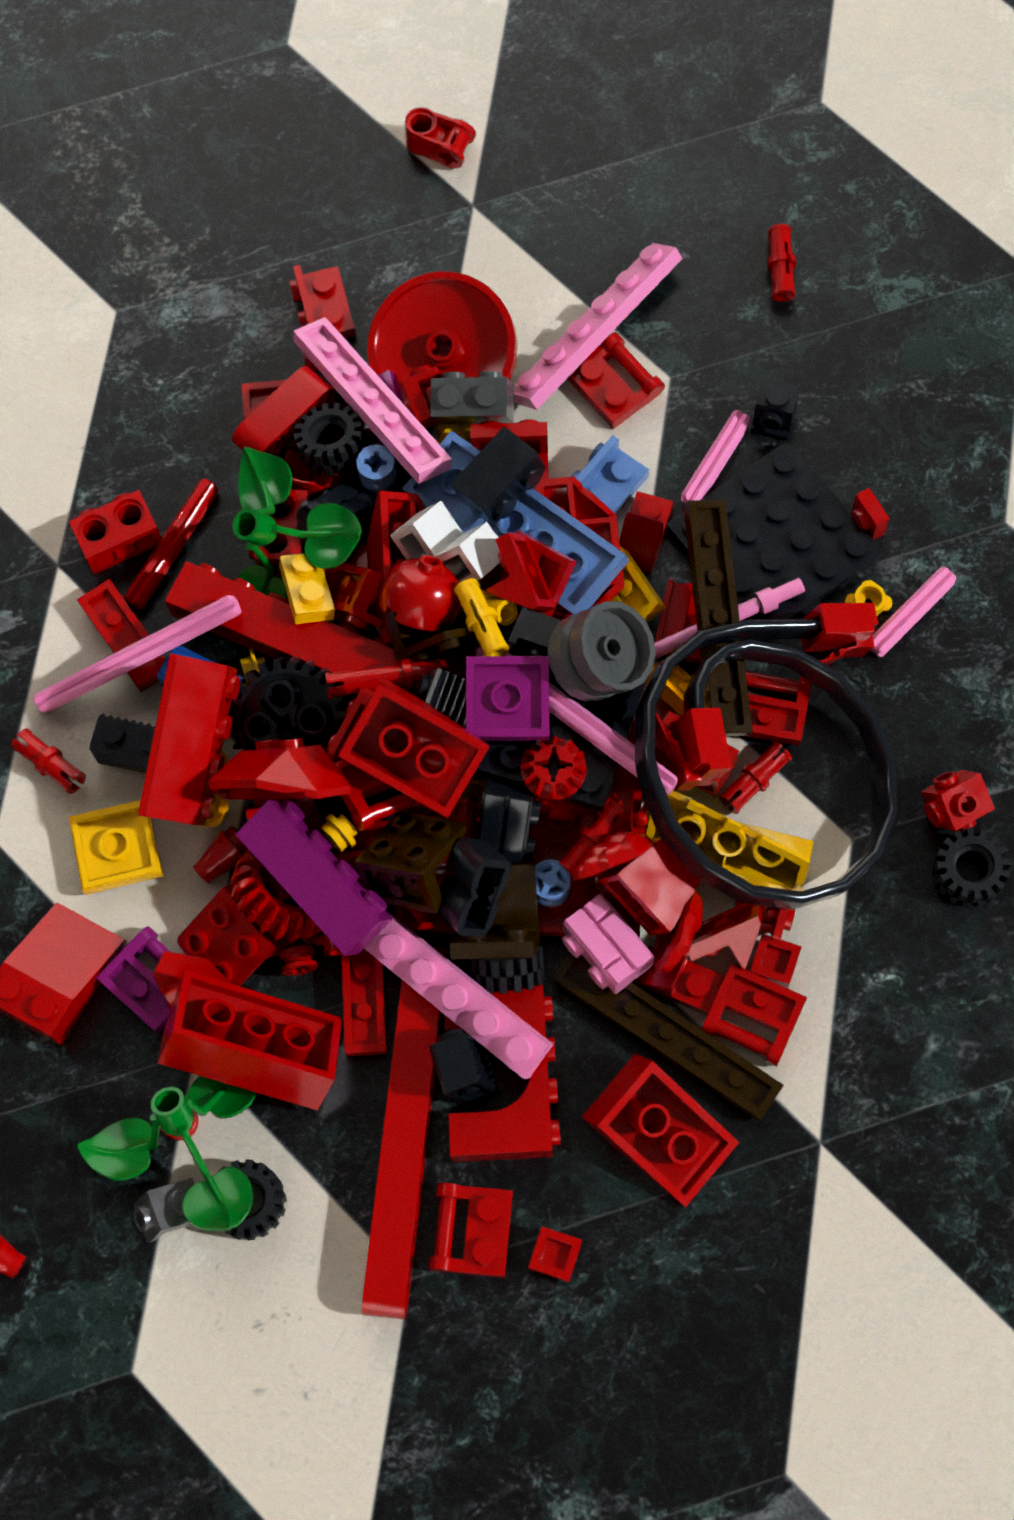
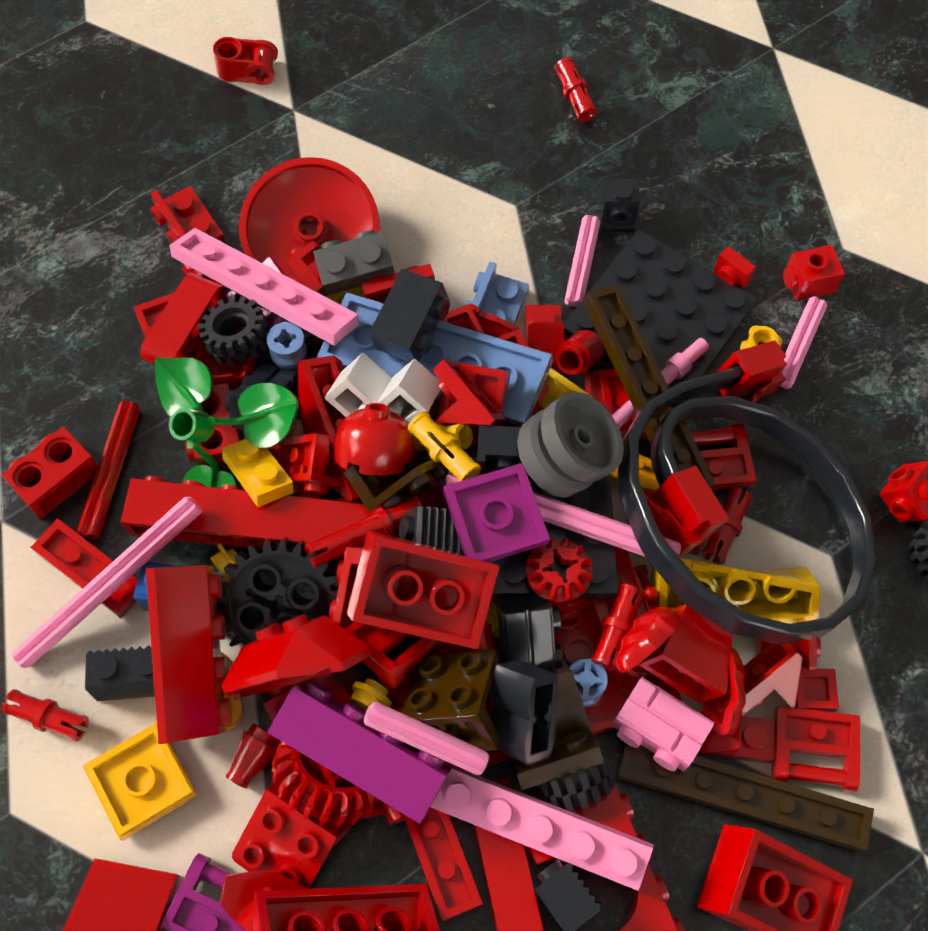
camera: 25 degrees left, 5 degrees down
red bush [278,945,318,976] -> none
bright pink plate [514,243,682,410] -> none
red plate [567,333,665,429] -> none
none -> bright pink axle [364,702,489,775]
none -> red brick [556,330,604,376]
none -> red brick [783,245,845,301]

